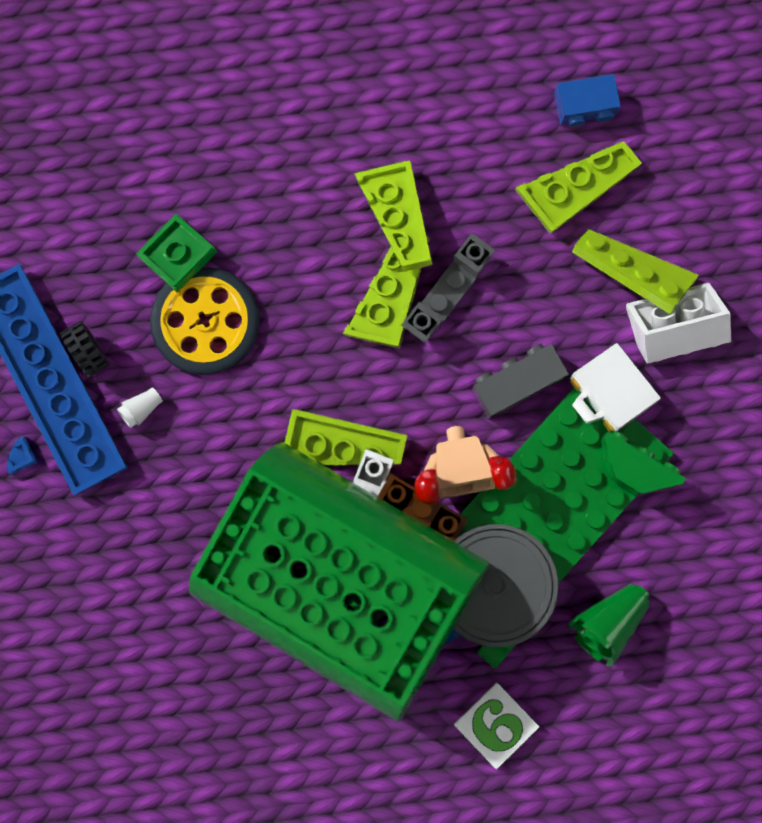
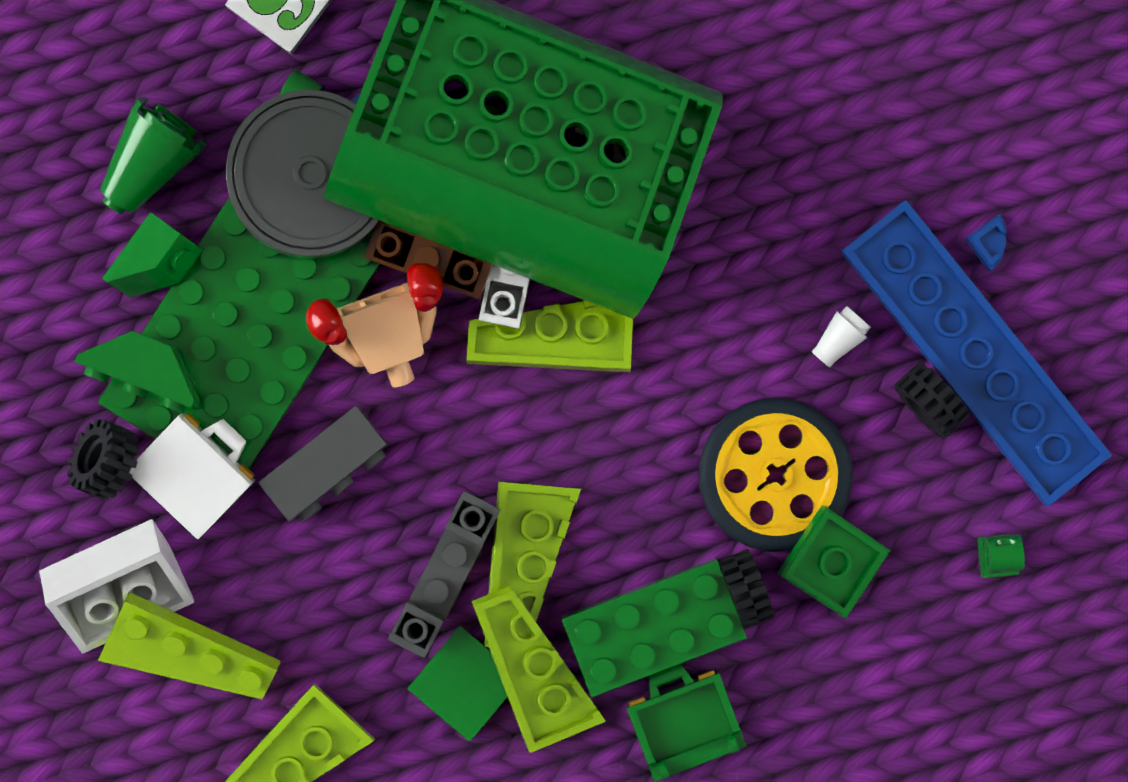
camera: 170 degrees right, 5 degrees up
none -> black tyre [67,419,140,500]
none -> green slope [102,212,203,297]
none -> green tile [407,625,507,742]
none -> green brick [562,558,747,698]
none -> green piece [626,664,747,782]
none -> black tyre [717,549,775,630]
none -> green leg [977,533,1025,578]

